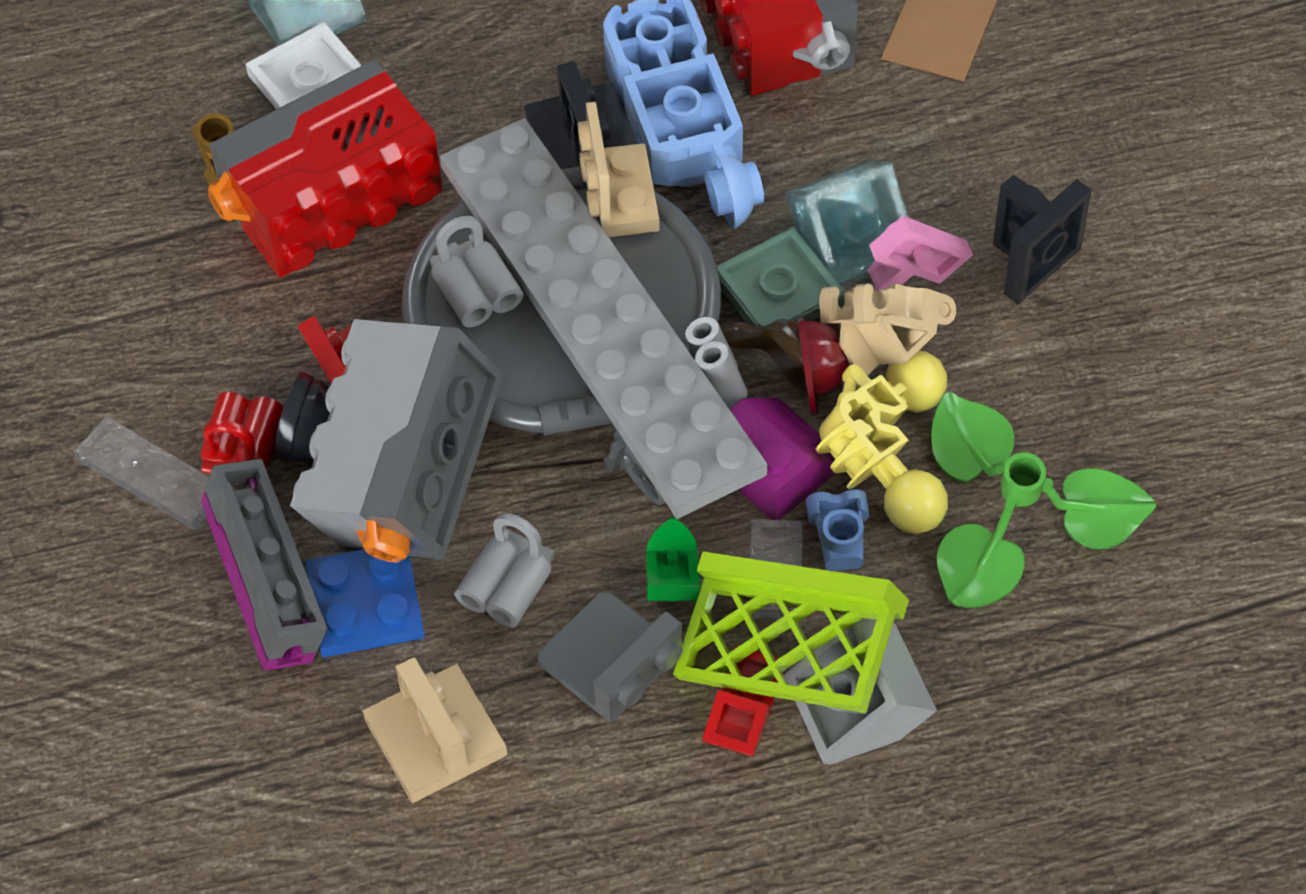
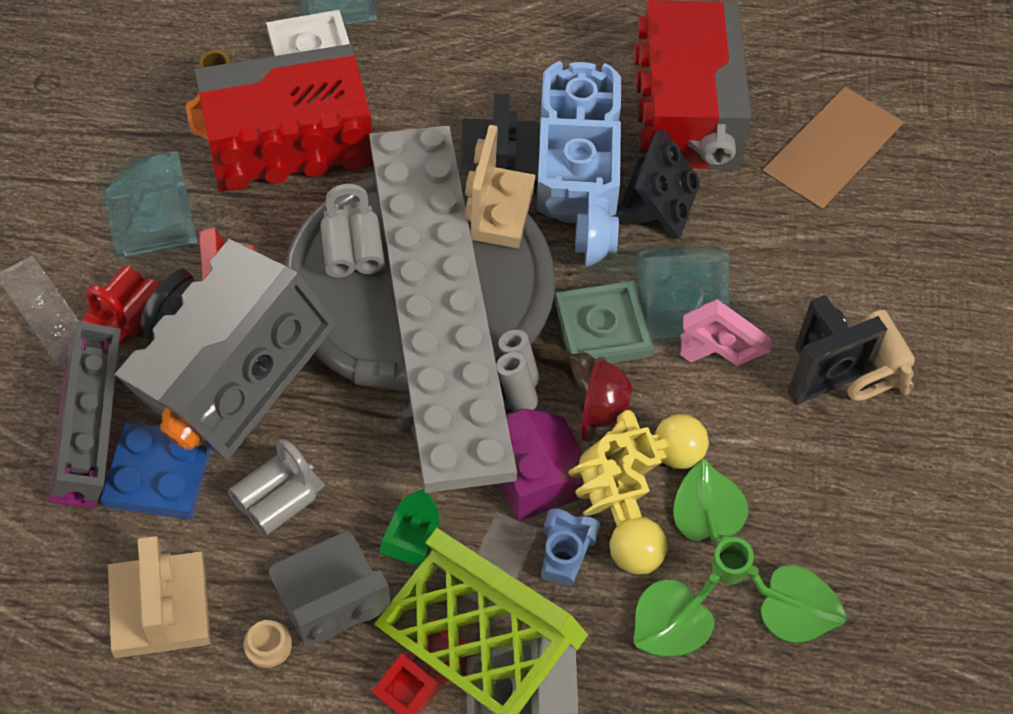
camera: 15 degrees right, 0 degrees up
tan piece [819,284,956,376] -> none
none -> clear light blue slope [104,151,198,258]
none -> tan plate [243,620,292,668]
none -> black bracket [617,129,700,239]
none -> tan piece [847,310,915,401]

